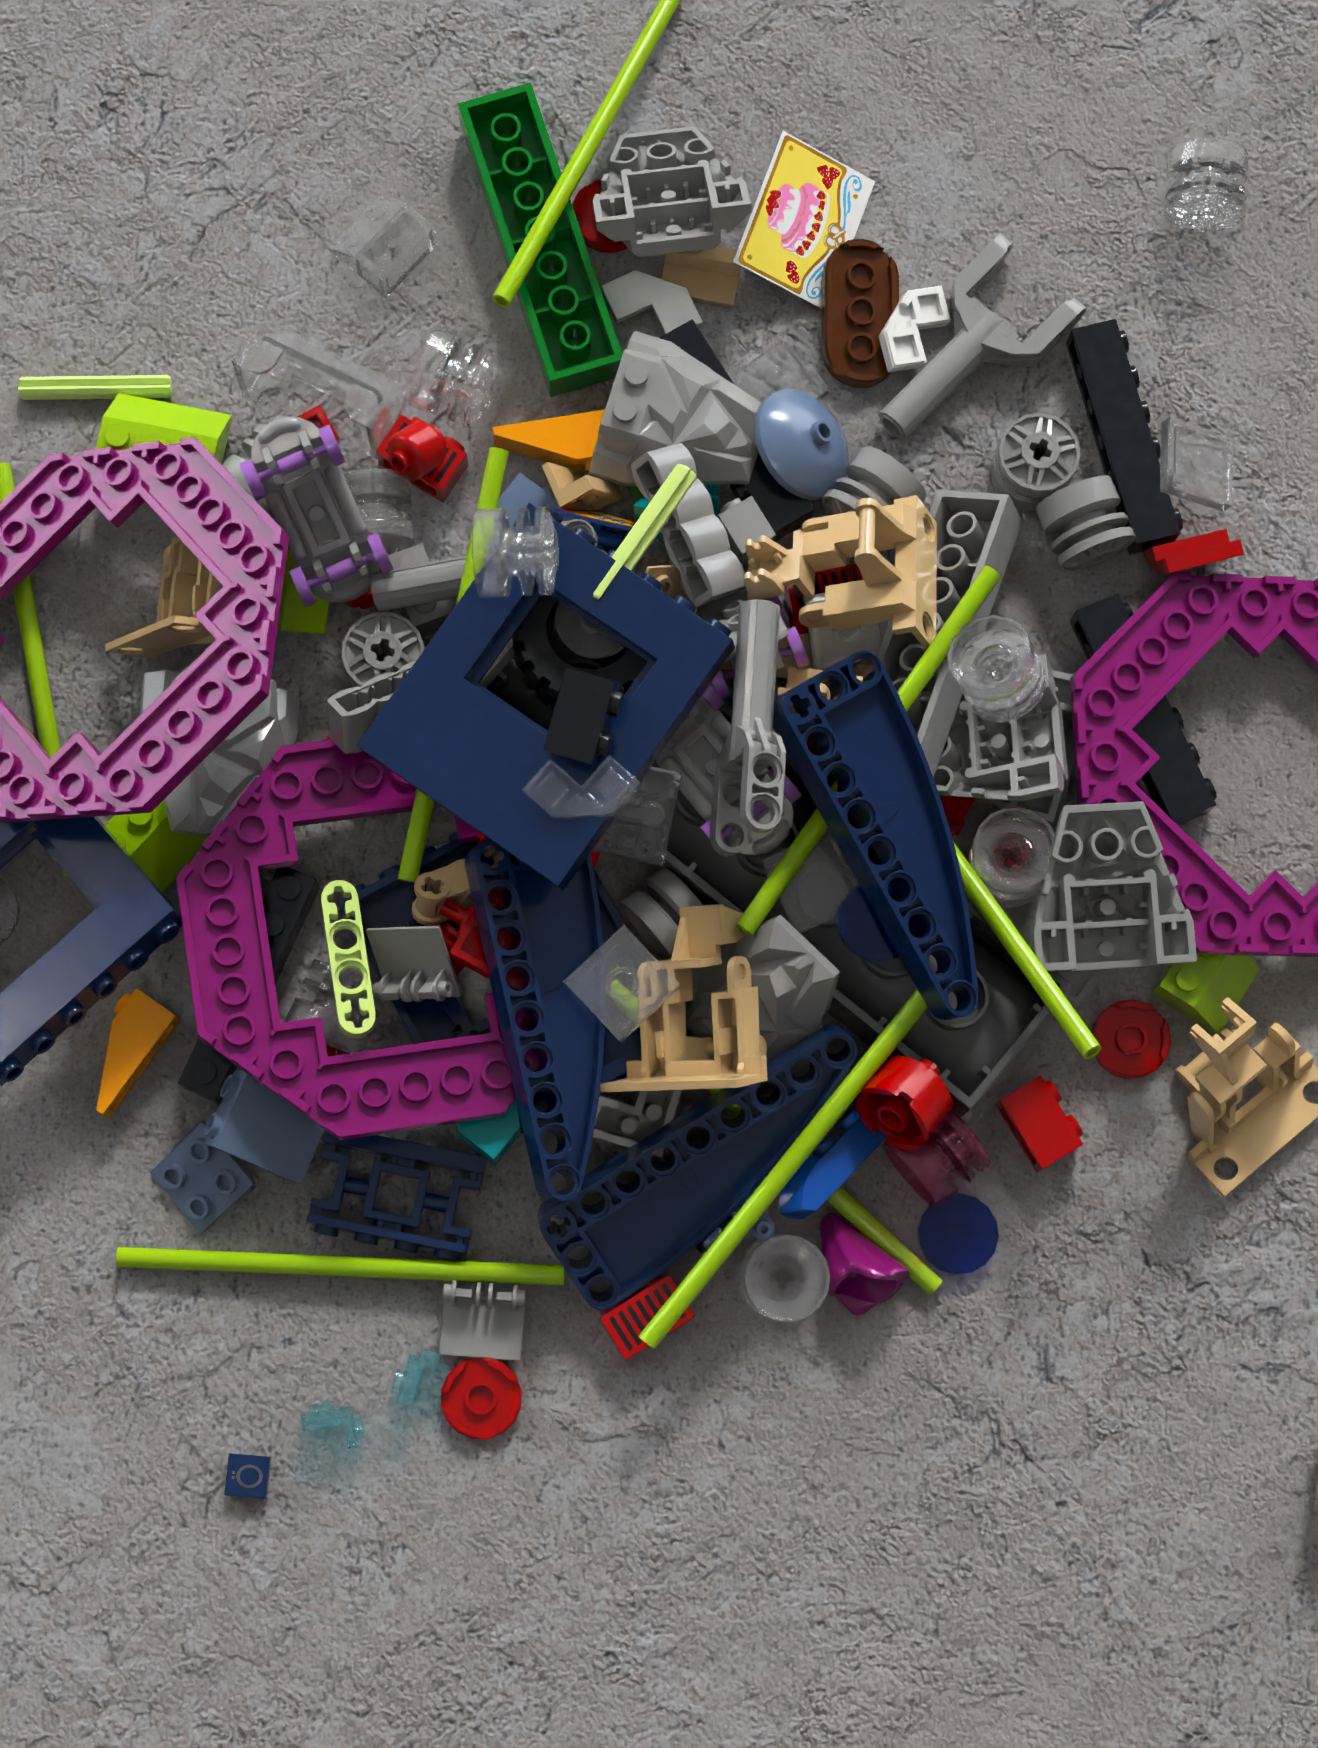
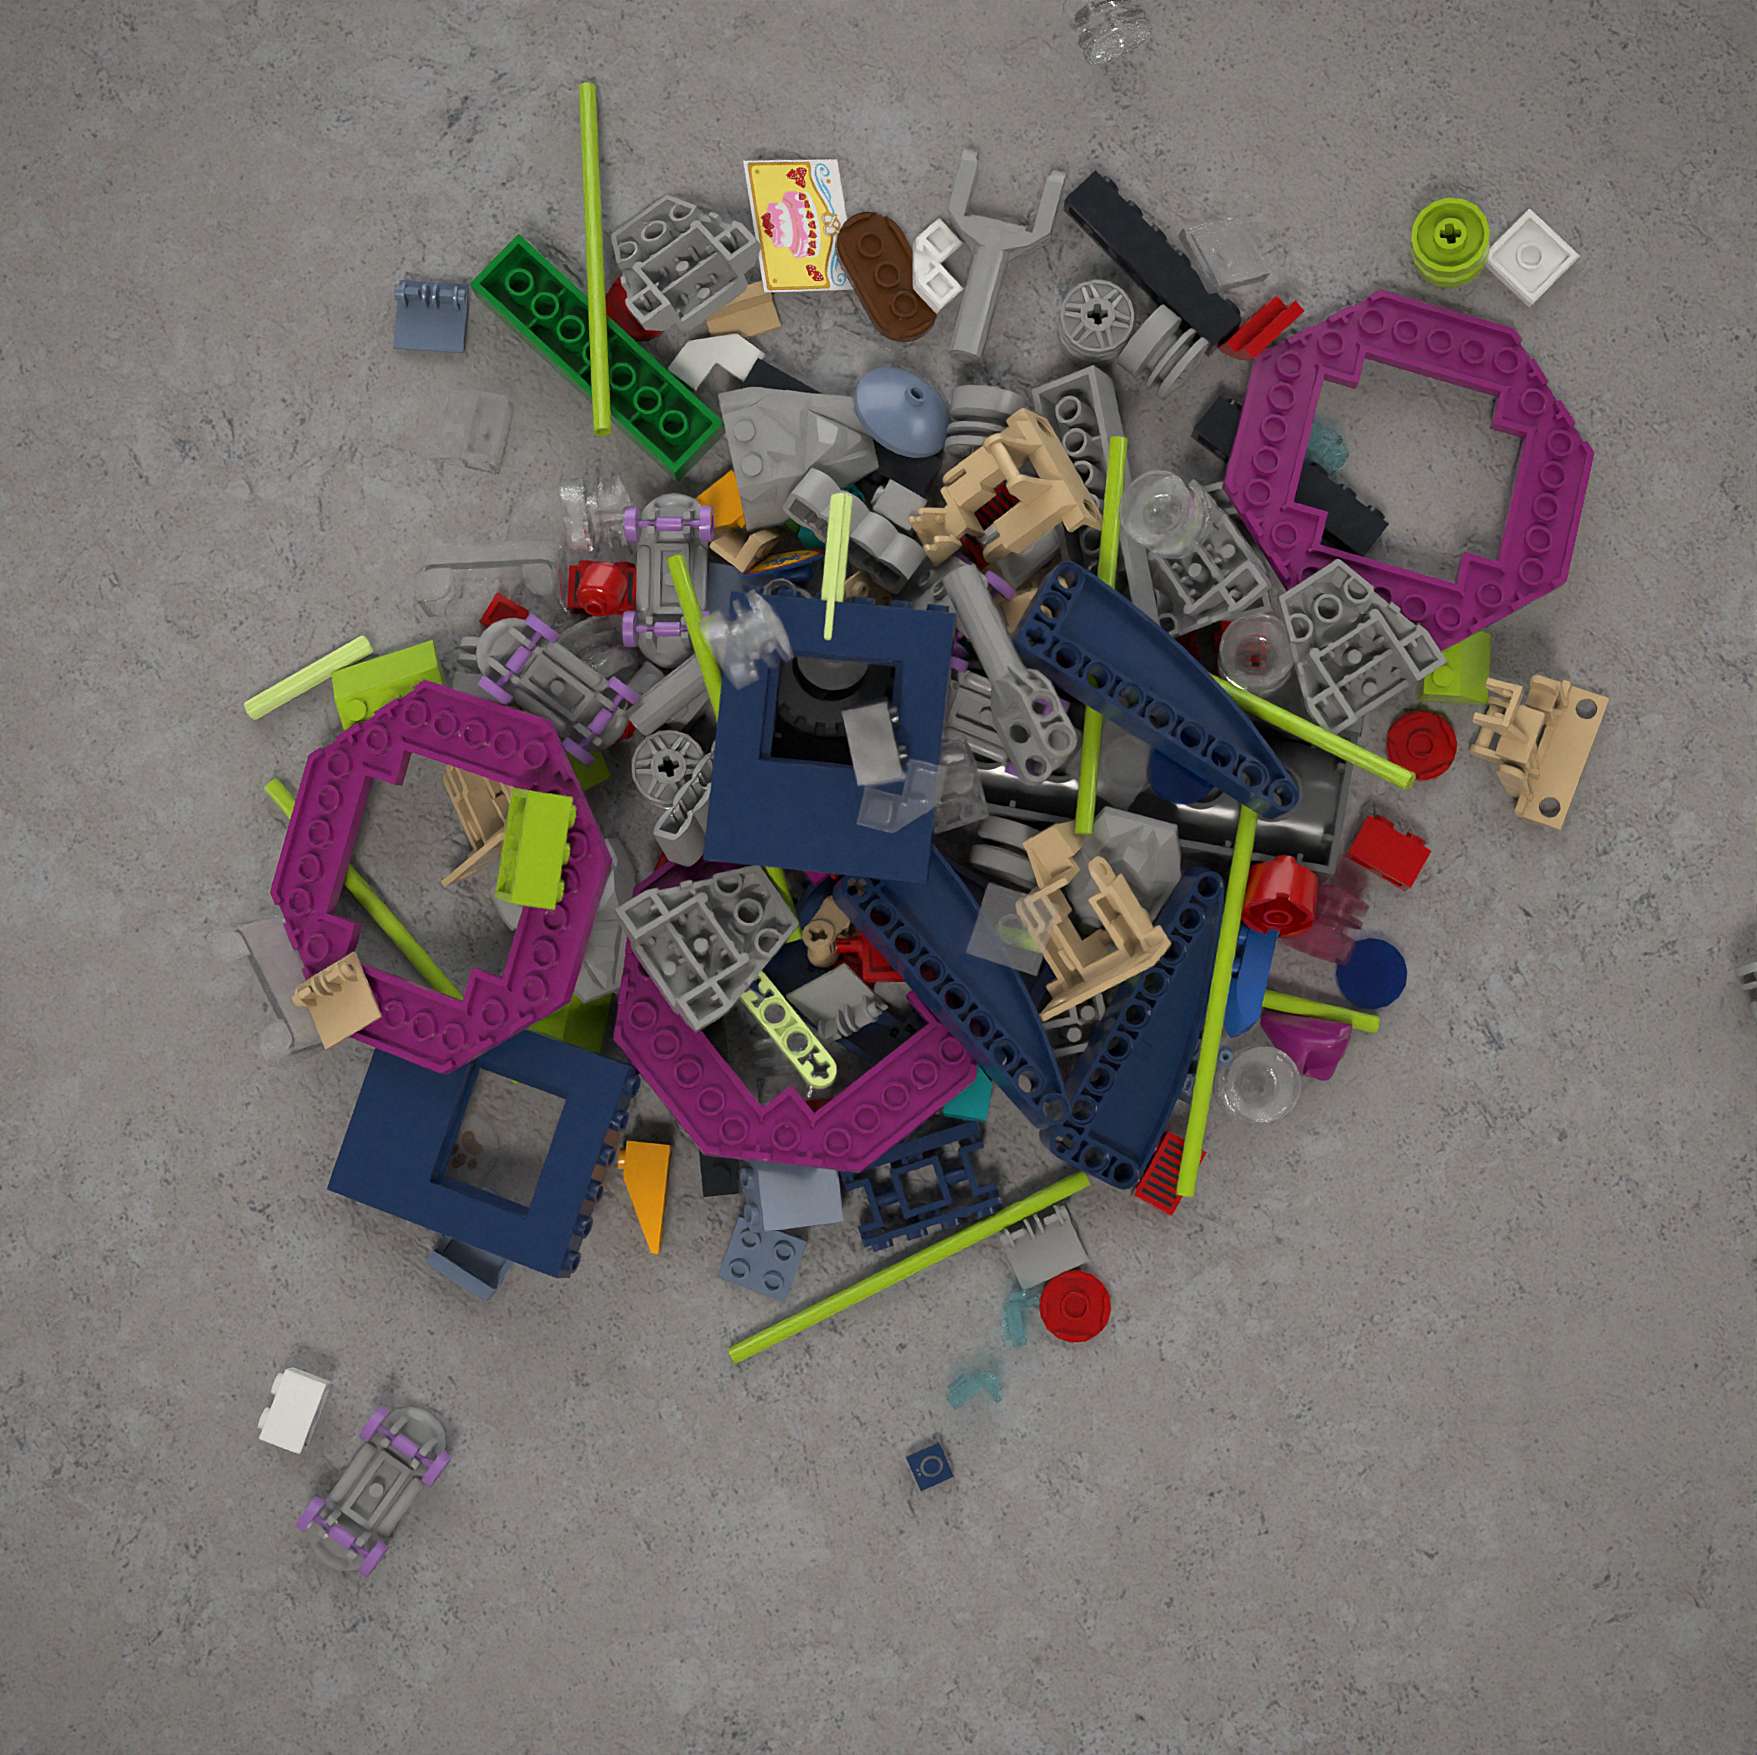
camera: 20 degrees left, 5 degrees up
none -> sand blue hinge [393,280,469,353]
none -> lime slope [494,787,576,910]
none -> light grey wedge [615,865,799,1032]
none -> light grey piece [622,493,715,669]
none -> clear light blue bracket [1304,420,1349,478]

